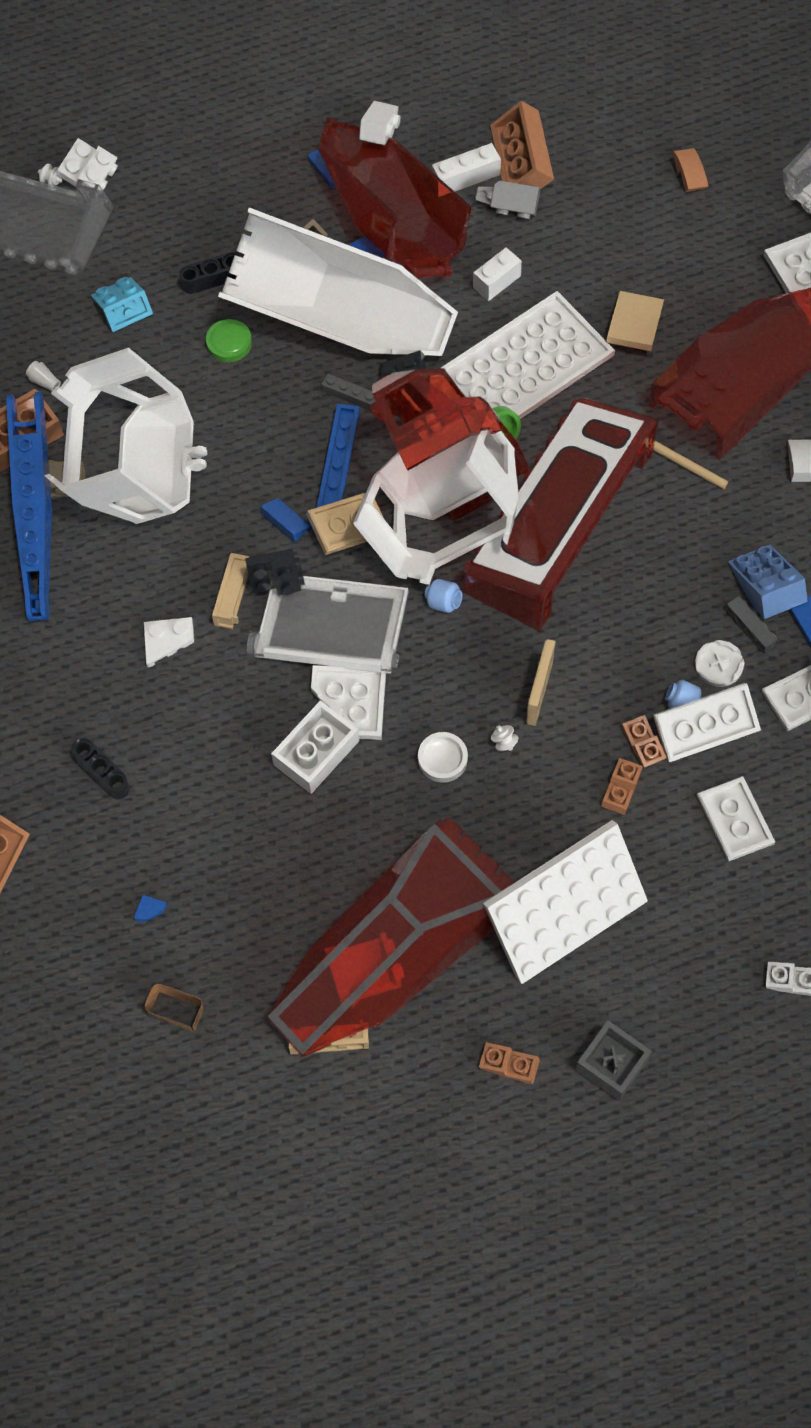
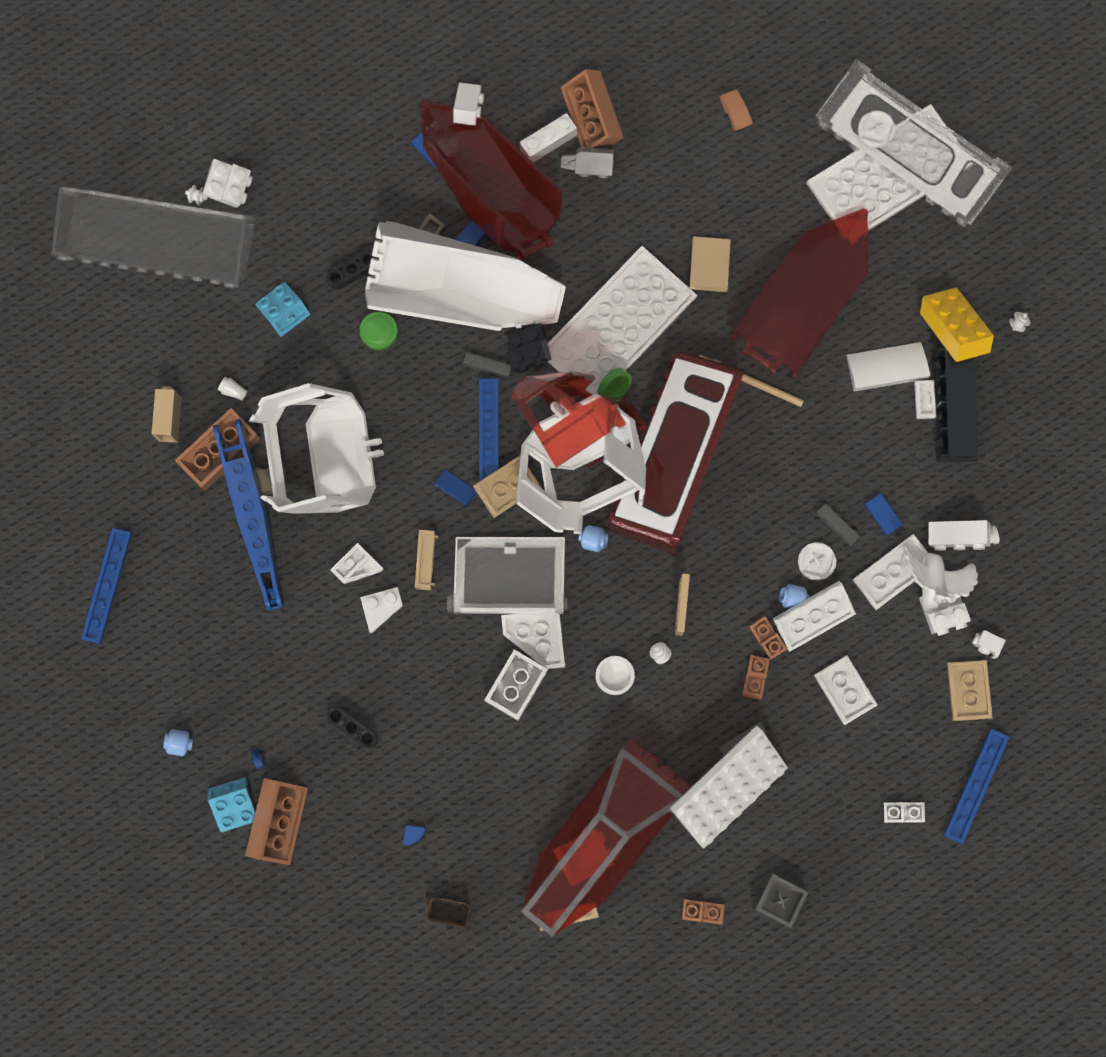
camera: 10 degrees left, 15 degrees up
black plate [245,548,305,596] -> none
white brick [473,248,522,301] -> none
medium blue slope [728,544,808,619] -> none
none -> white wing [331,543,384,584]

